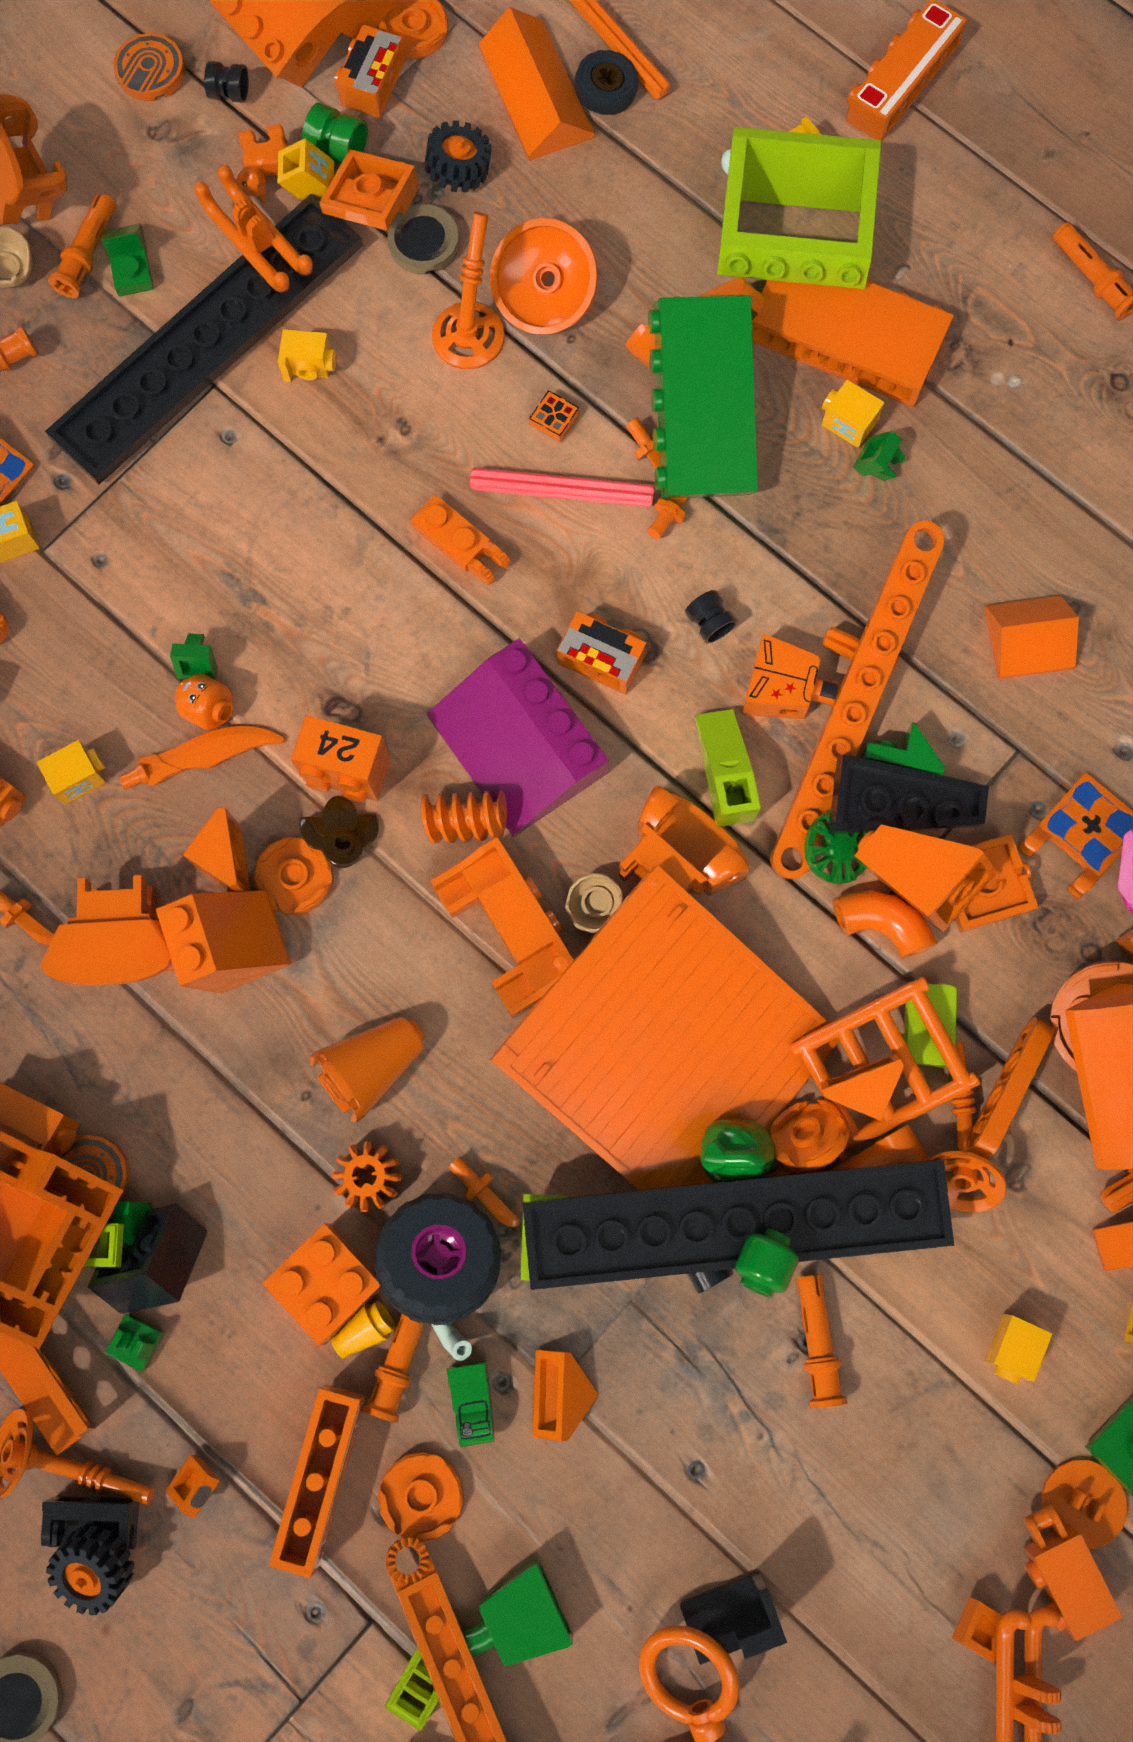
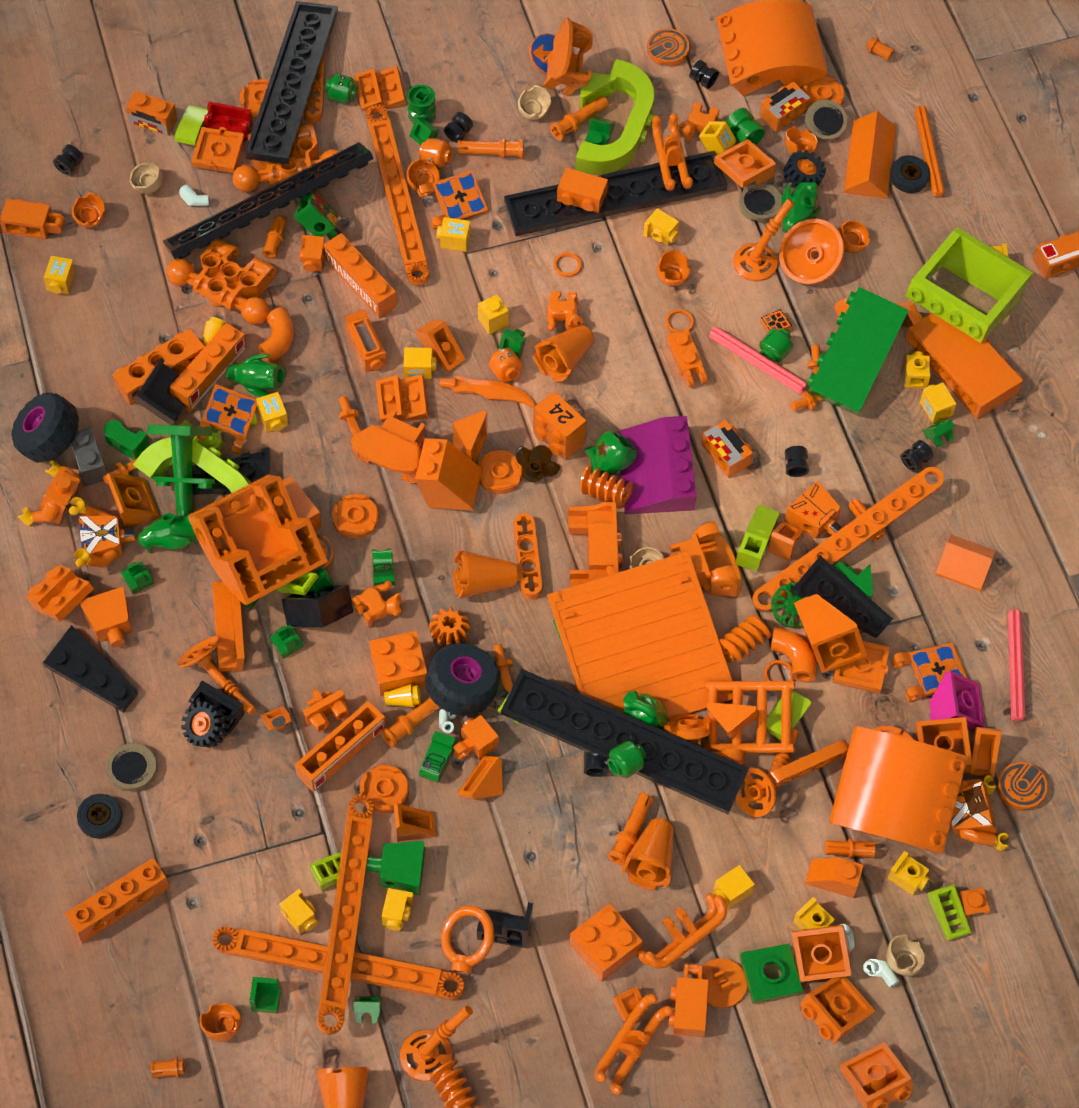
camera: 25 degrees right, 15 degrees down
none -> orange hips [303,689,349,732]
none -> orange tile [332,494,379,539]
none -> orange animal [352,581,403,628]
none -> green leg [372,548,395,586]
none -> orange slope [376,374,429,422]
none -> yellow brick [382,888,414,931]
none -> orange slope [394,803,436,841]
none -> orange slope [415,319,466,372]
none -> orange brick [453,715,499,761]
none -> yellow brick [478,294,509,335]
none -> orange beam [513,513,542,600]
none -> orange cone [533,325,594,382]
none -> orange animal [547,291,584,331]
none -> orange piece [553,252,581,277]
none -> orange brick [557,168,608,213]
none -> orange brick [569,903,643,982]
none -> lime arch [575,59,654,175]
none -> lime slope [579,71,617,109]
none -> green piece [584,430,637,476]
none -> orange cone [622,818,674,890]
none -> orange piece [636,893,727,969]
none -> orange hair [657,250,691,286]
none -> orange piece [665,309,694,333]
none -> orange piece [719,615,771,663]
none -> green head [759,328,793,362]
none -> orange piece [764,660,794,681]
none -> orange slope [768,521,804,561]
none -> green animal [781,182,821,232]
none -> orange hair [785,126,818,155]
none -> tile [804,99,848,142]
none -> orange hair [838,220,871,253]
none -> black wheel [900,440,933,472]
none -> yellow brick [904,351,930,389]

